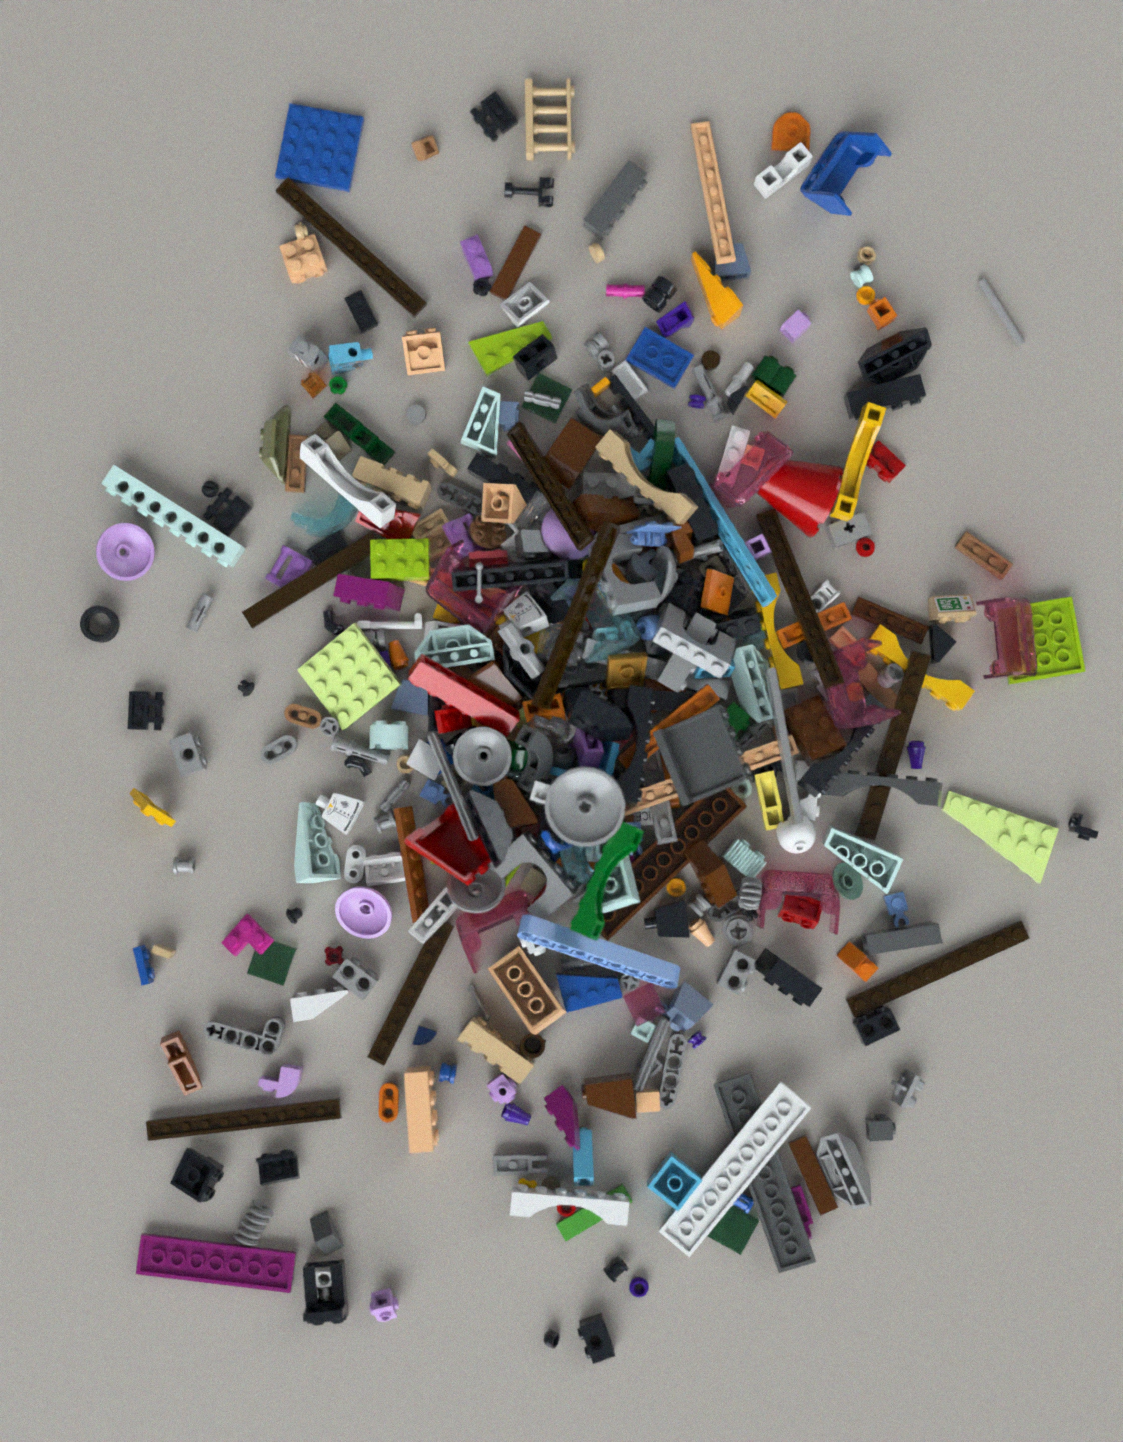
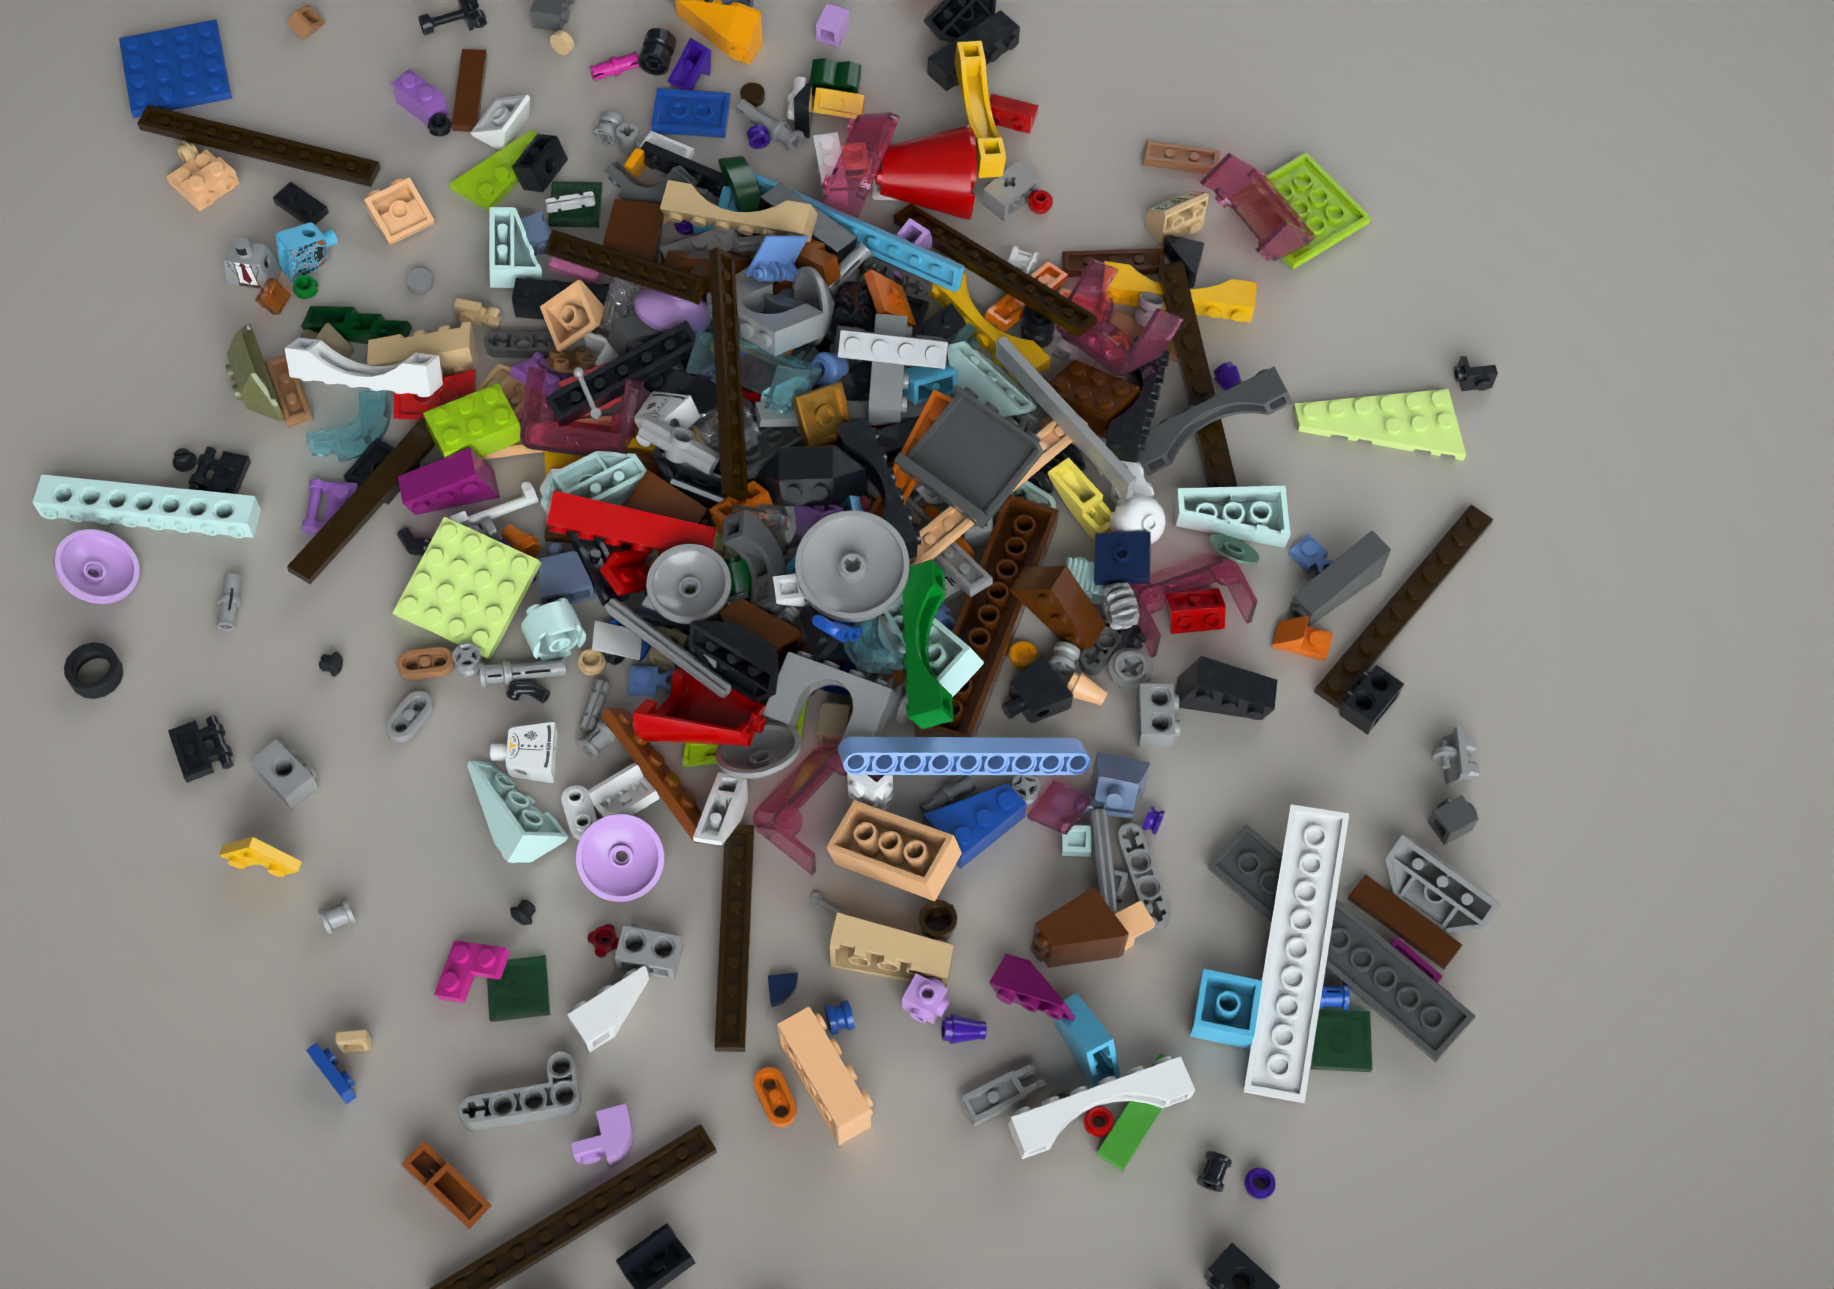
camera: 30 degrees left, 25 degrees down
none -> dark blue plate [1094,532,1151,585]

